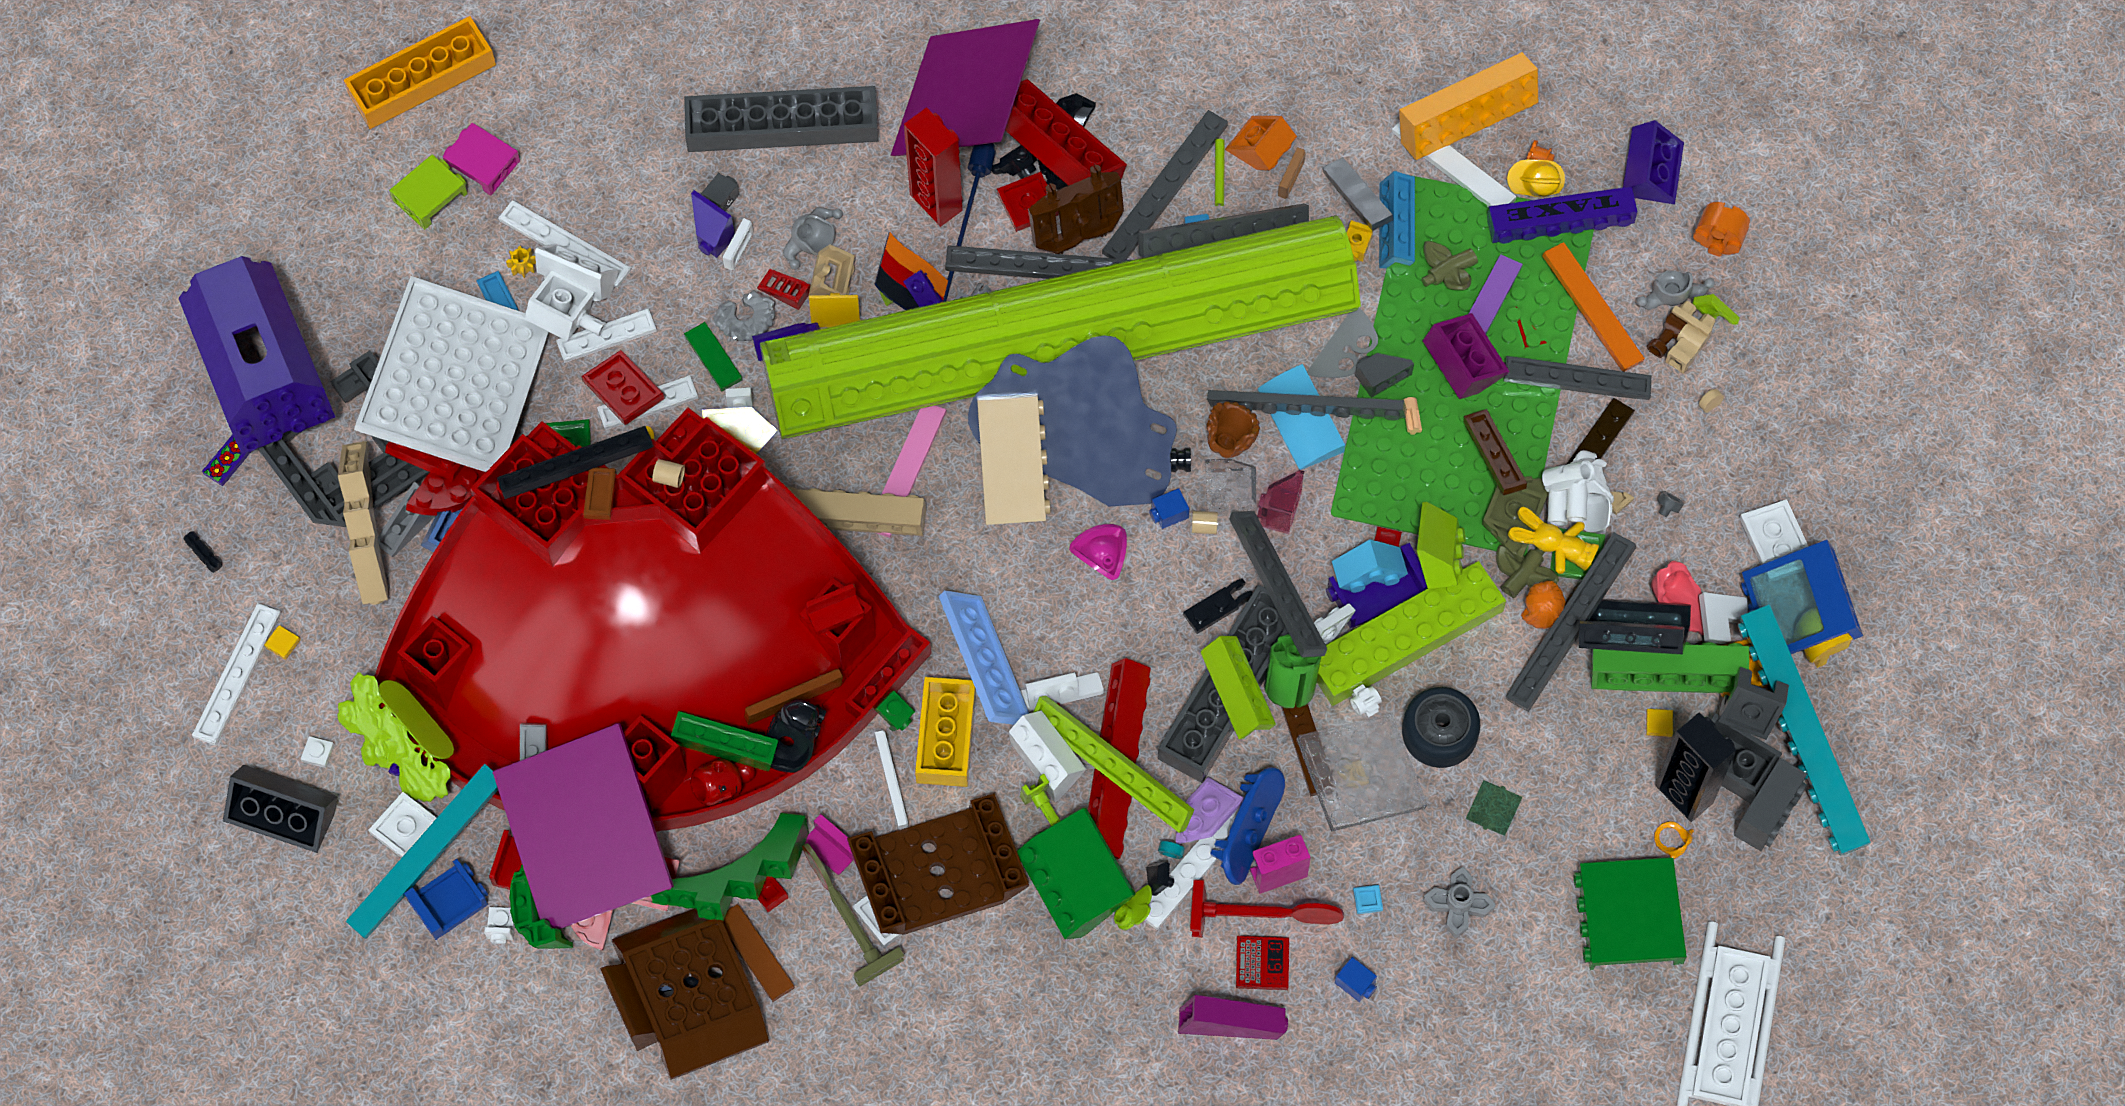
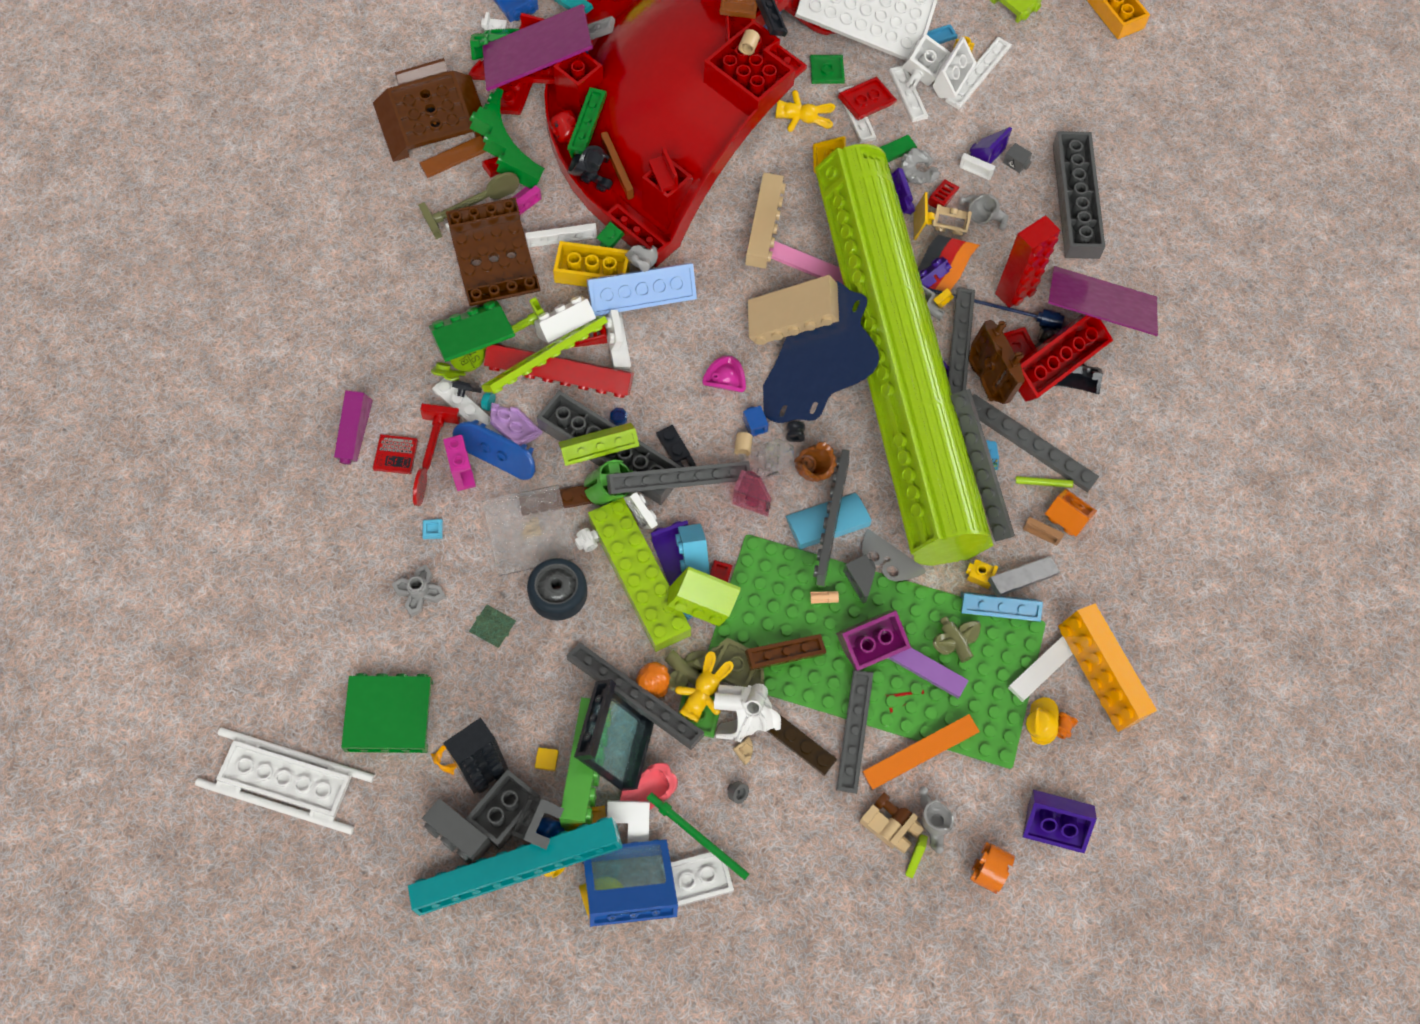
camera: 90 degrees right, 0 degrees up
dark pink panel [443,123,520,196] -> none
blue brick [1335,957,1377,1002] -> none
dark purple brick [1487,186,1638,244] -> none
tan tile [1699,389,1724,413] -> none
none -> clear blue tile [610,408,628,426]
none -> light grey piece [625,245,658,272]
none -> green bar [647,792,750,881]
none -> yellow tile [933,288,954,308]

